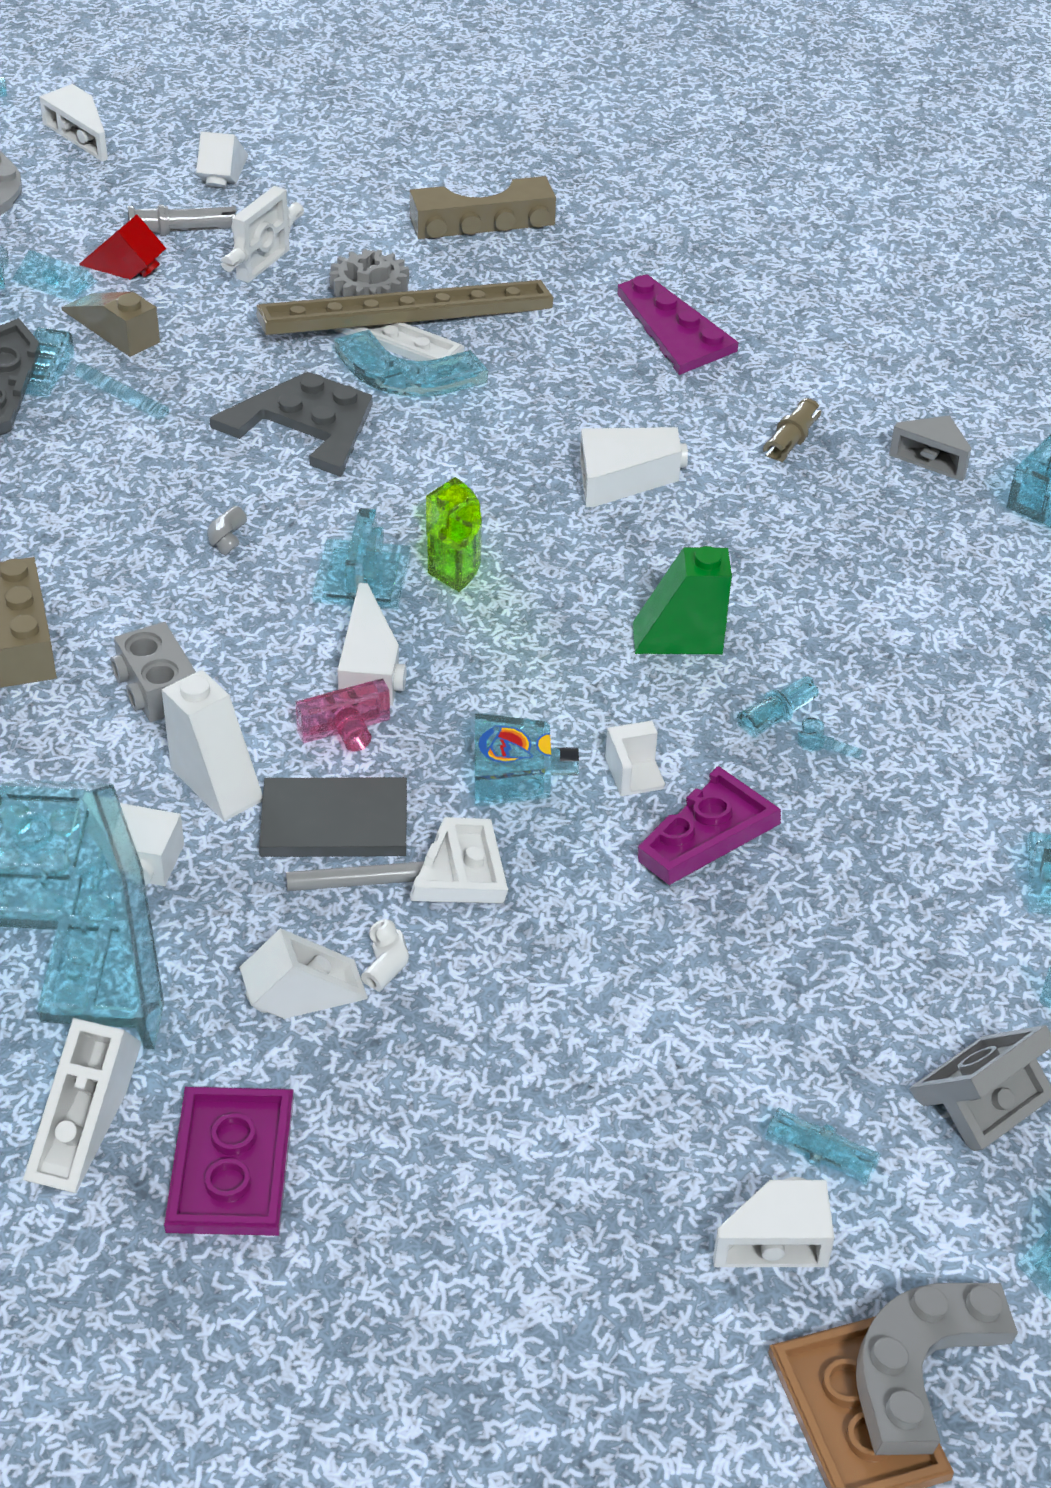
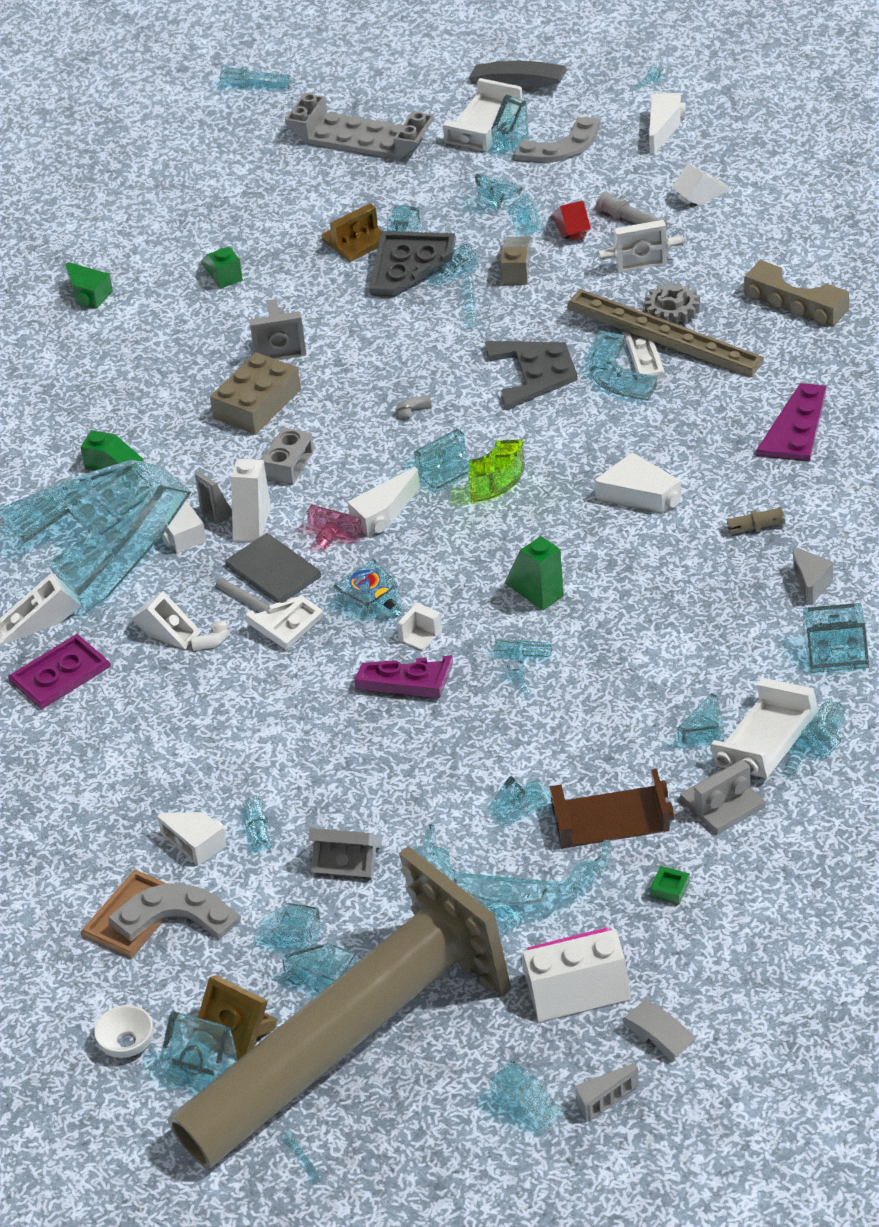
camera: 55 degrees right, 0 degrees up
none -> light grey slope [195,471,232,524]

